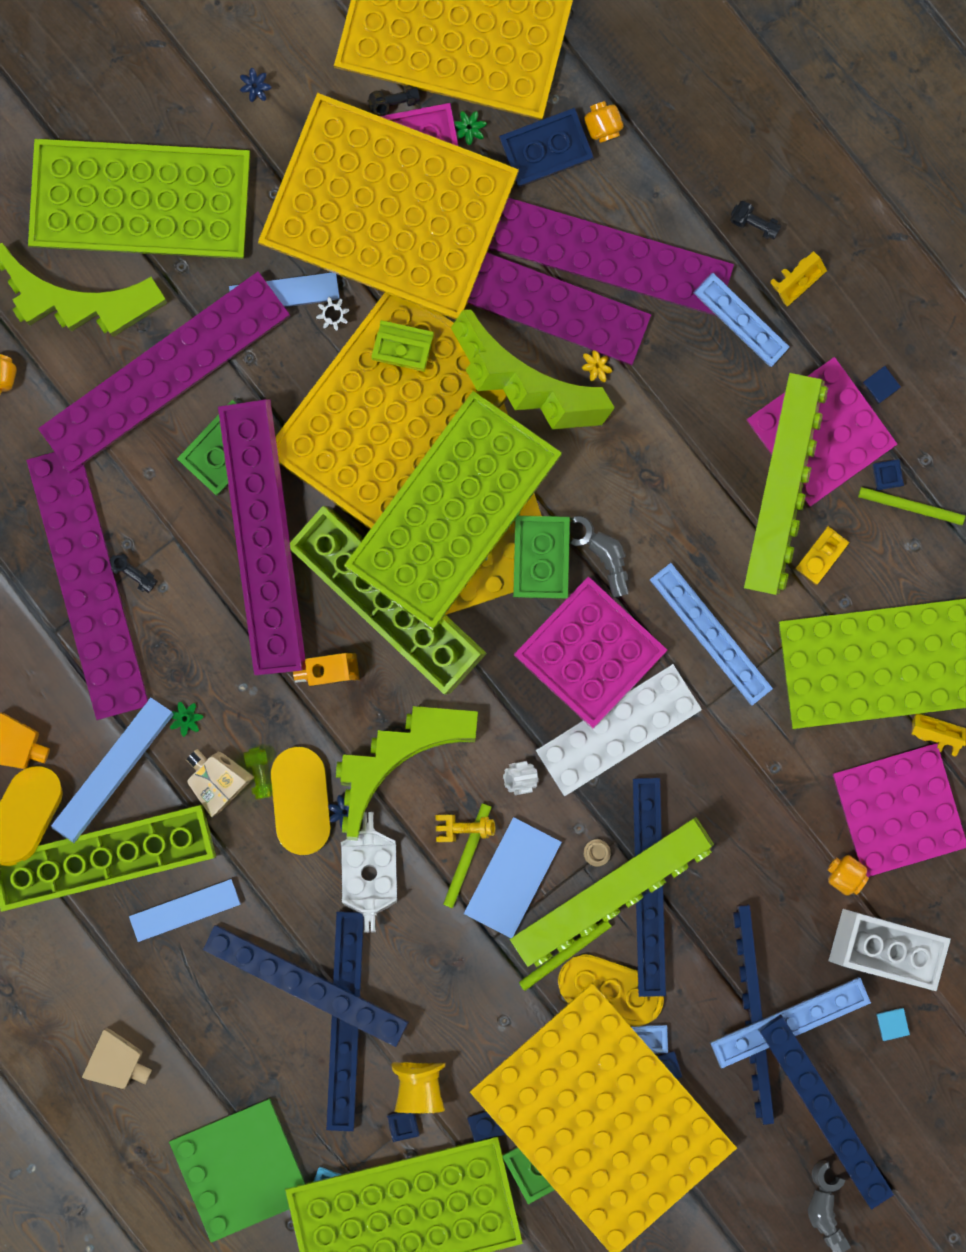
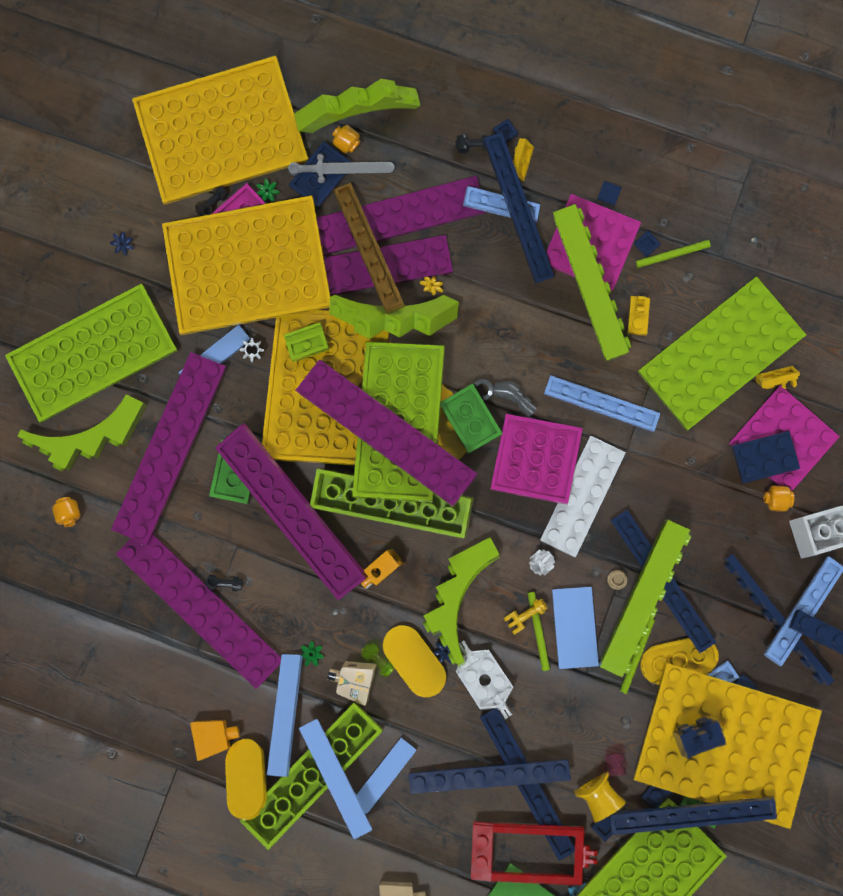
camera: 25 degrees left, 5 degrees down
none -> light grey sword [288,154,395,183]
none -> lime arch [294,79,420,133]
none -> magenta plate [295,359,478,507]
none -> light blue tile [299,718,372,839]
none -> pearl gold tile [333,183,405,314]
none -> red animal [471,821,598,886]
none -> dark blue plate [483,132,554,284]
none -> dark blue tile [492,119,519,143]
none -> clear pink wheel [604,753,627,776]
none -> dark blue plate [610,796,777,835]
none -> dark blue hinge [672,716,726,759]
none -> dark blue plate [731,431,800,484]

